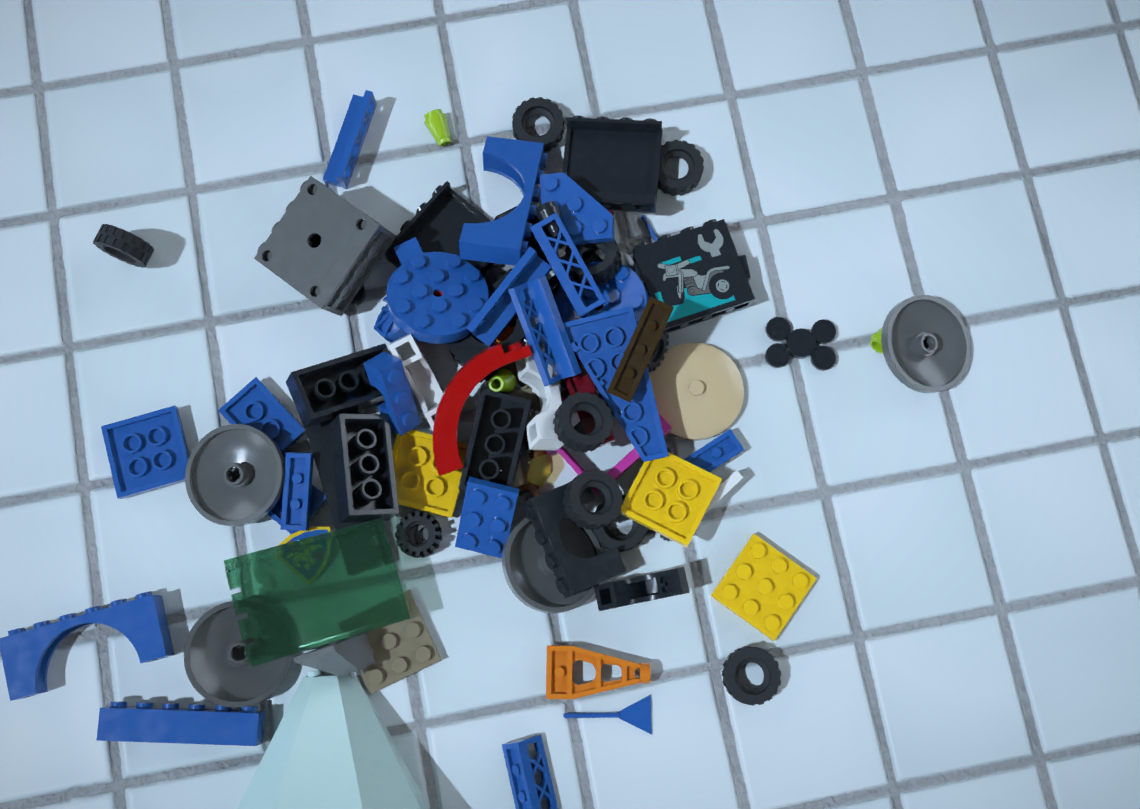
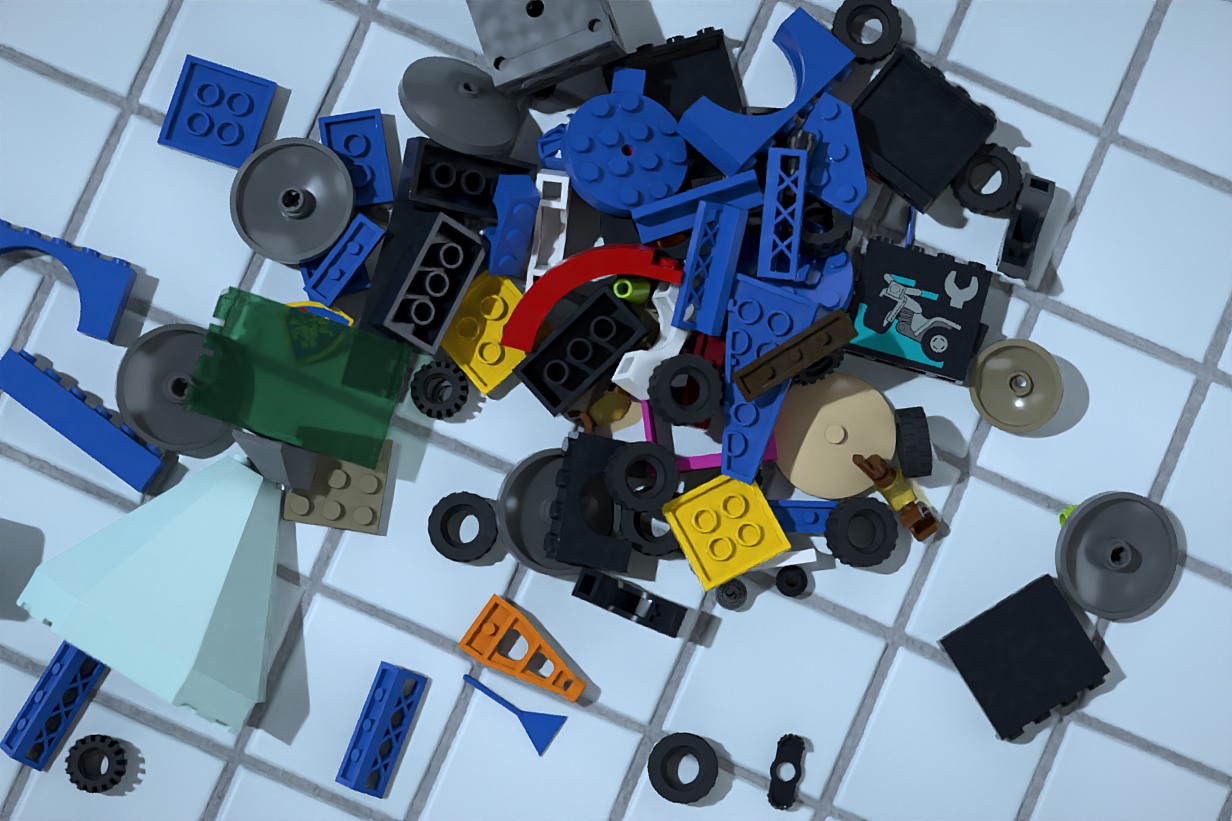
camera: 35 degrees right, 5 degrees up
blue plate [455,477,520,559] -> none
yellow plate [710,534,817,641] -> none
black piece [765,317,836,371] -> none
none -> dark grey dish [398,56,520,155]
none -> black tyre [427,491,498,563]
none -> dark grey tile [715,578,747,610]
none -> black piece [767,733,806,811]
none -> black plate [775,565,808,597]
none -> black tyre [824,496,899,567]
none -> reddish brown piece [852,454,940,542]
none -> black tyre [894,406,933,479]
none -> black panel [936,573,1110,742]
none -> dark tan dish [969,338,1064,433]
none -> black arch [996,173,1056,281]

